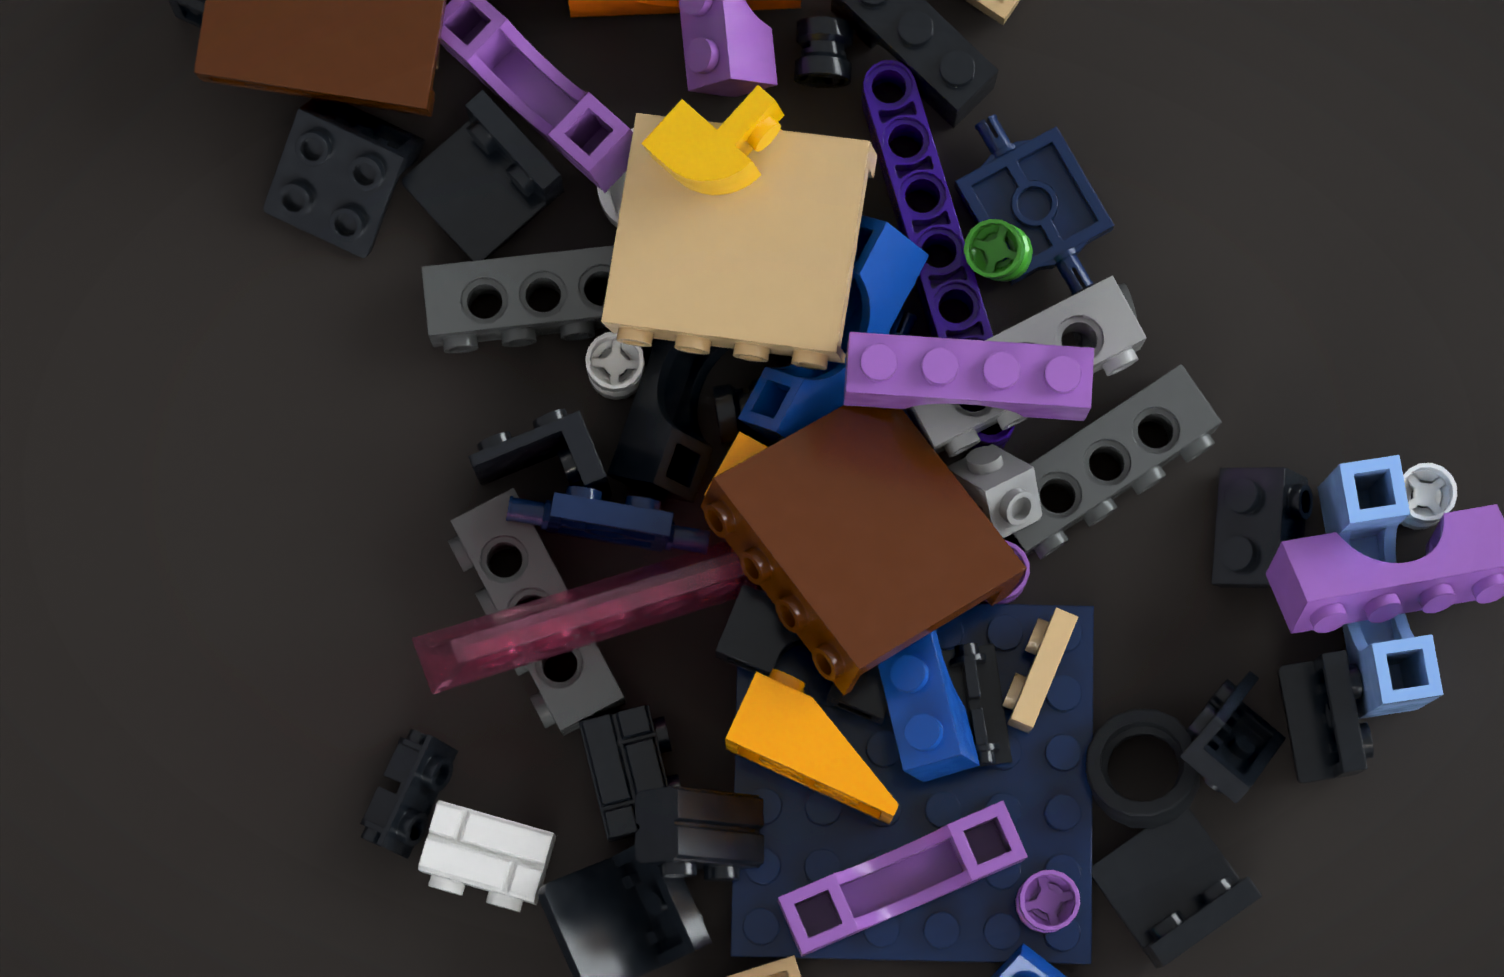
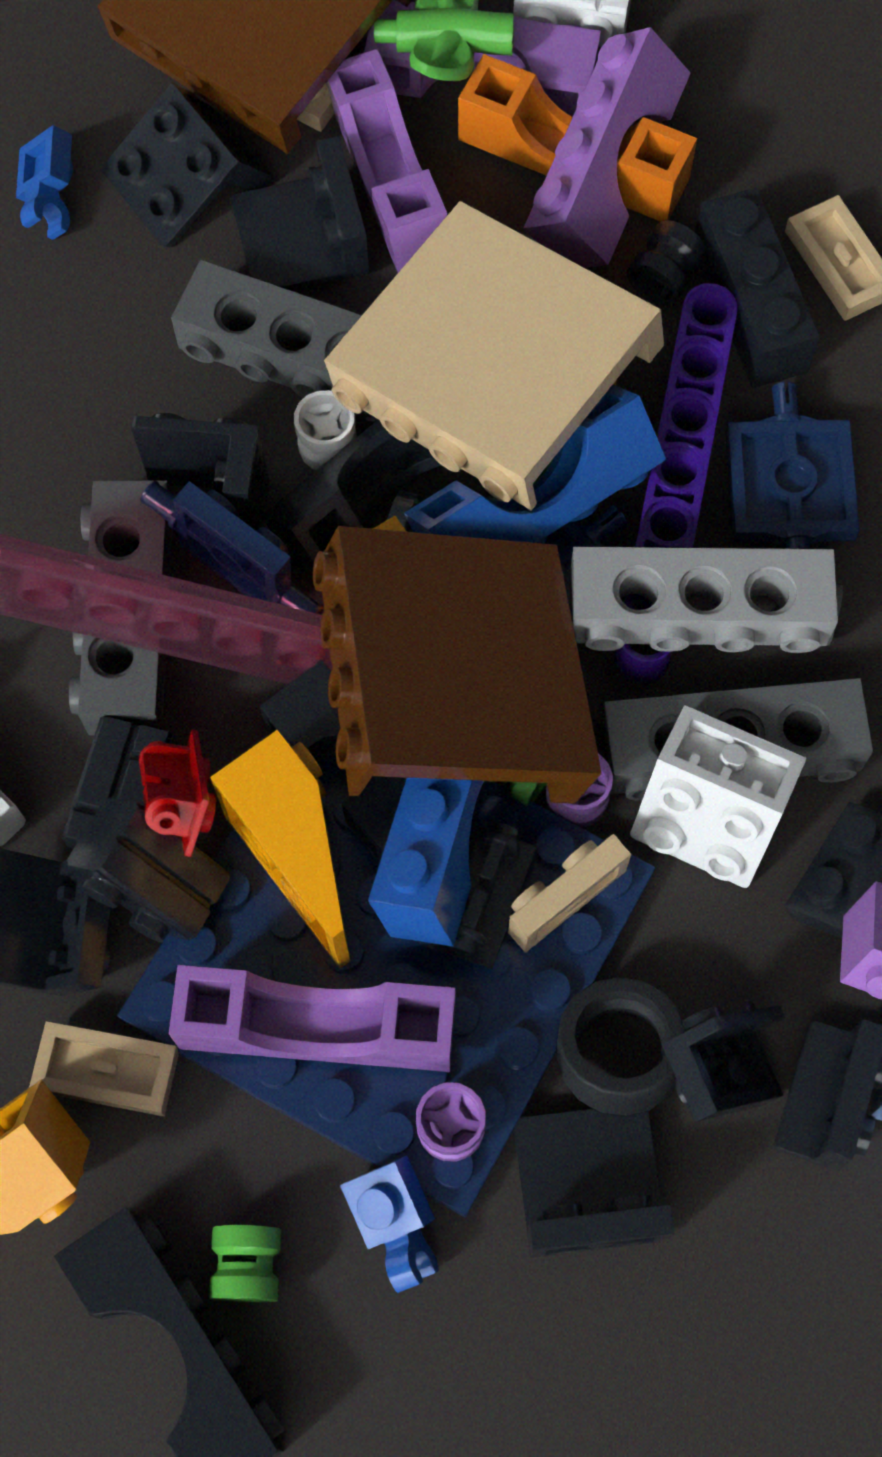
camera: 30 degrees right, 10 degrees down
yellow brick [641,85,784,195] -> none
medium lavender arch [843,332,1094,421] -> none
light grey bracket [947,444,1042,538] -> none
bright green wheel [964,219,1033,282] -> none
none -> blue plate [16,125,73,240]
none -> red hinge [139,730,216,857]
none -> white bracket [630,705,807,888]

